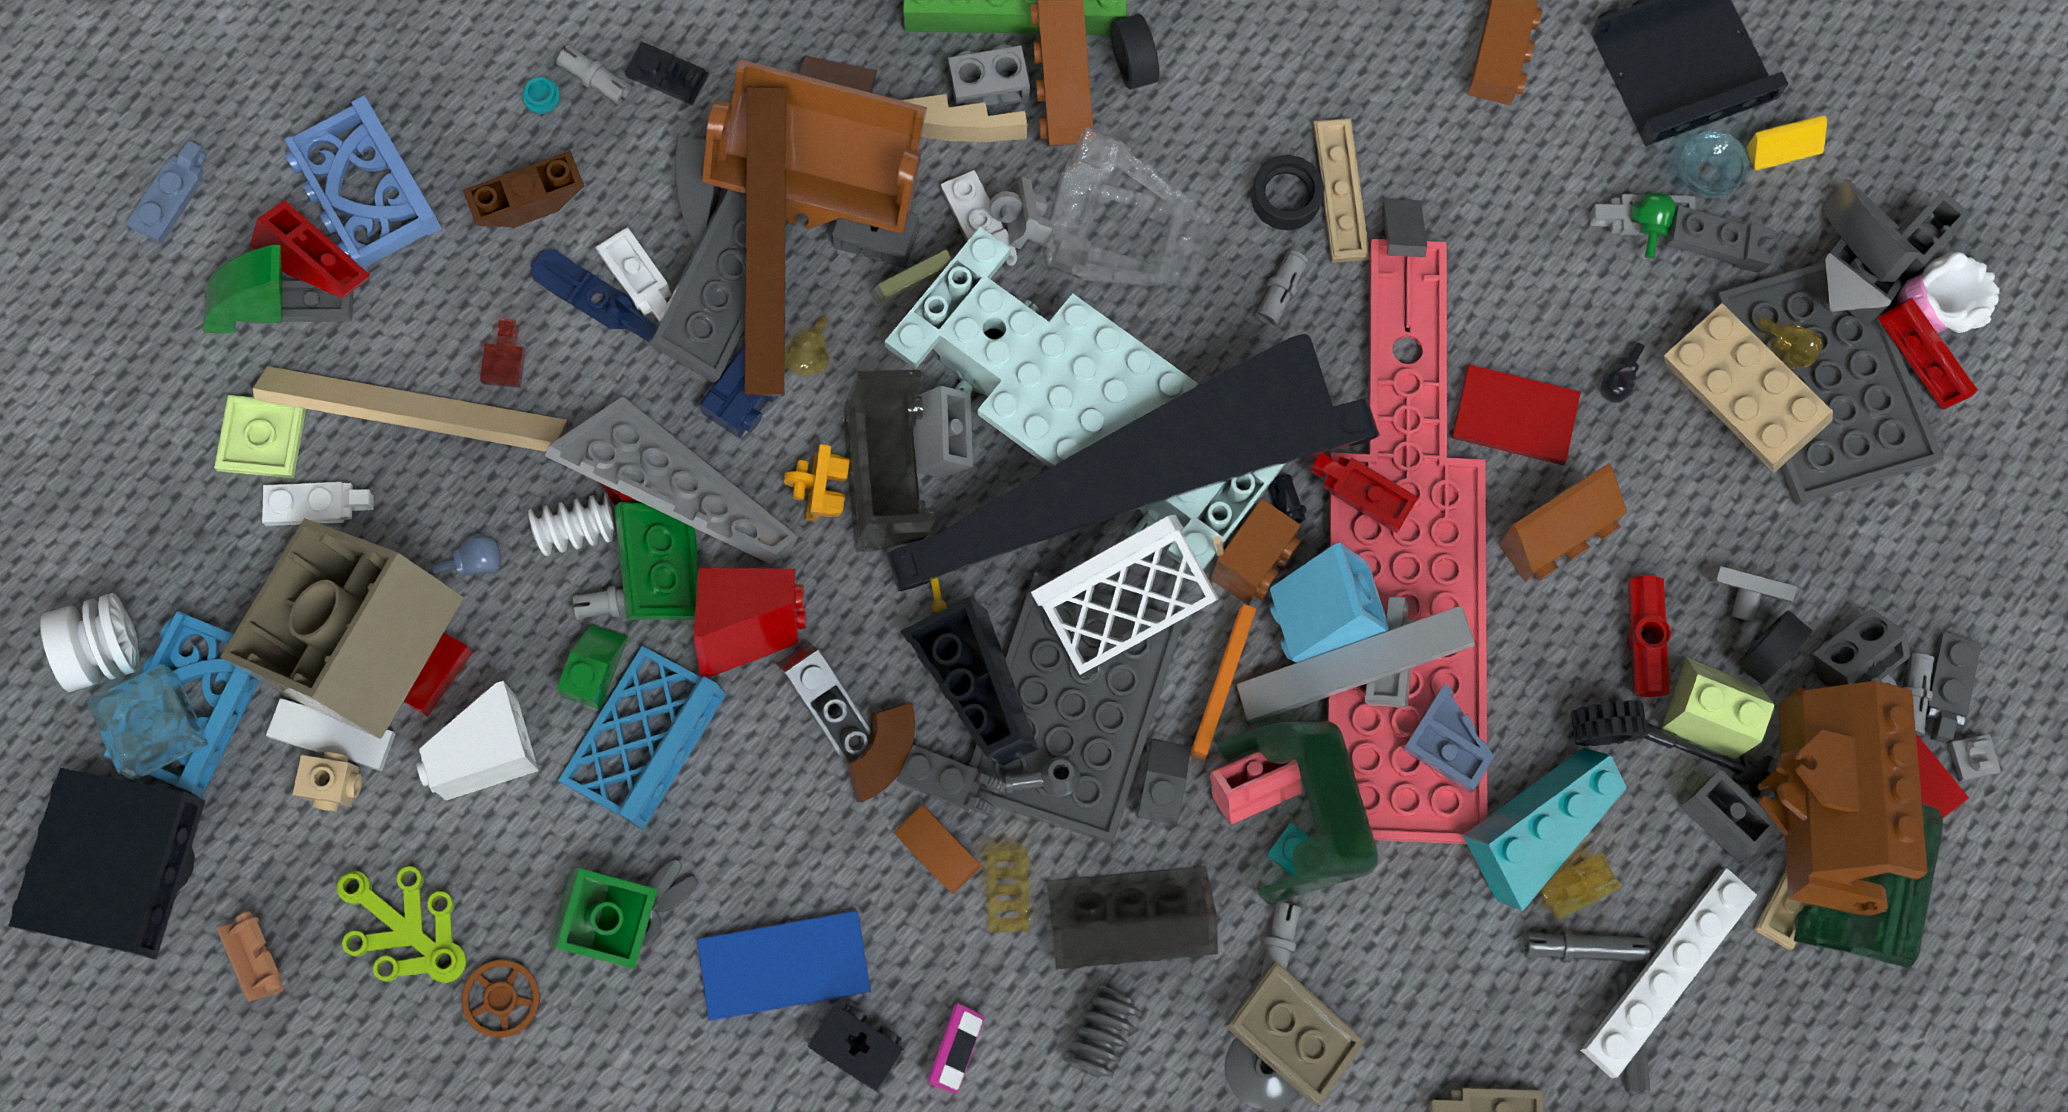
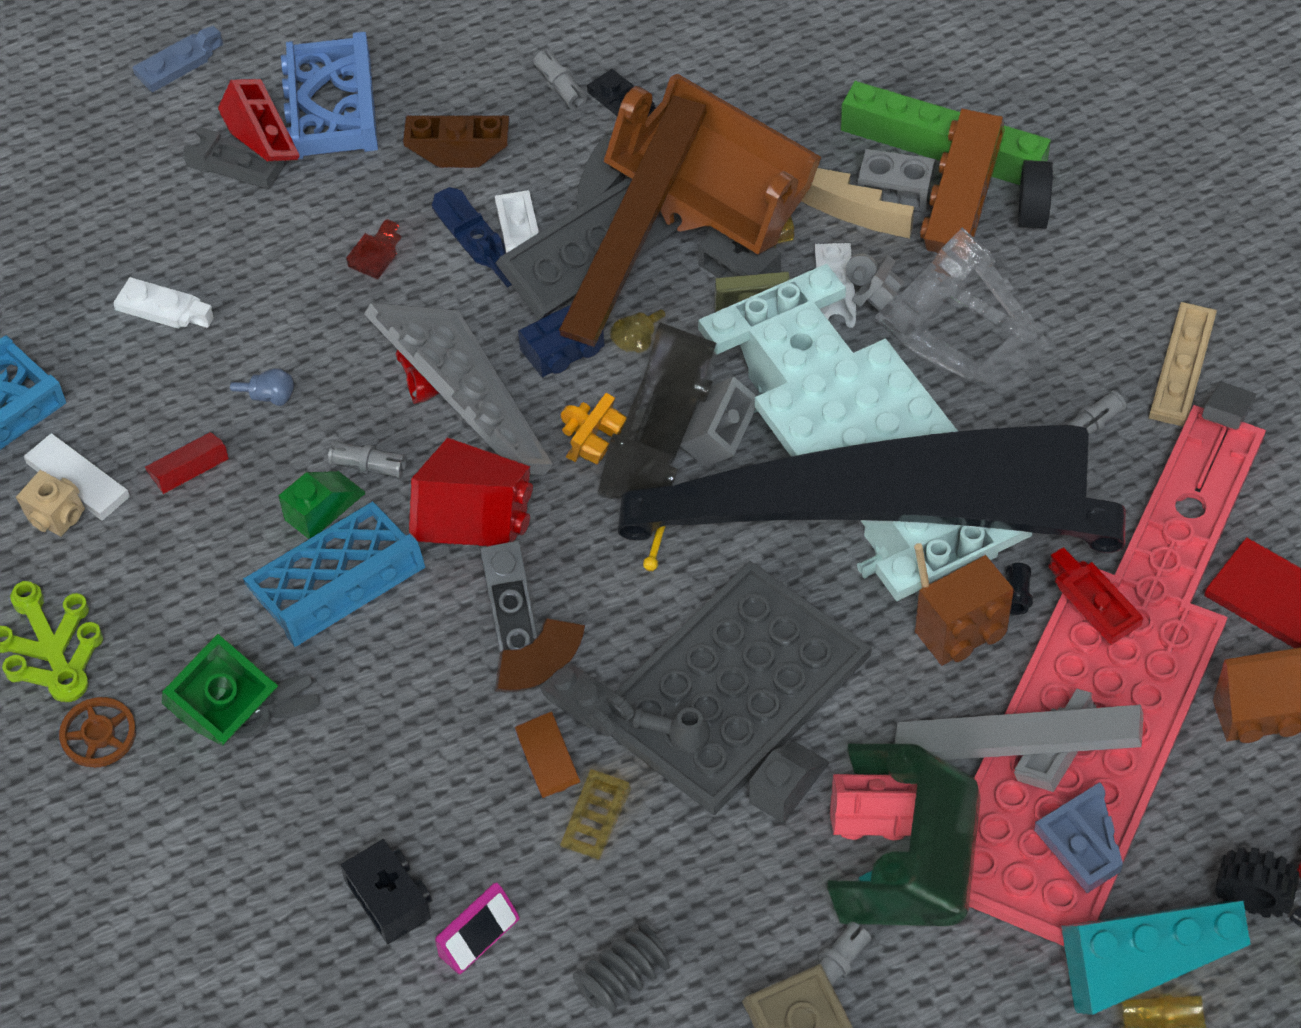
camera: 30 degrees right, 20 degrees down
green slope [203,245,283,333] -> none
yellowish green tile [214,395,306,478] -> none
dark tan brick [220,518,464,739] -> none
tan tile [253,366,567,452] -> none
white slope [417,681,539,800] -> none
teal plate [522,77,560,114] -> none
white piece [528,492,615,556] -> none
green tile [614,502,699,620] -> none
blue tile [697,911,871,1021] -> none
black wedge [900,597,1038,766] -> none
white fence [1031,514,1219,675] -> none
clear smoke slope [1047,866,1218,969] -> none
orange tile [1190,604,1257,762] -> none
black tyre [1251,155,1324,231] -> none
medium azure slope [1269,542,1390,663] -> none

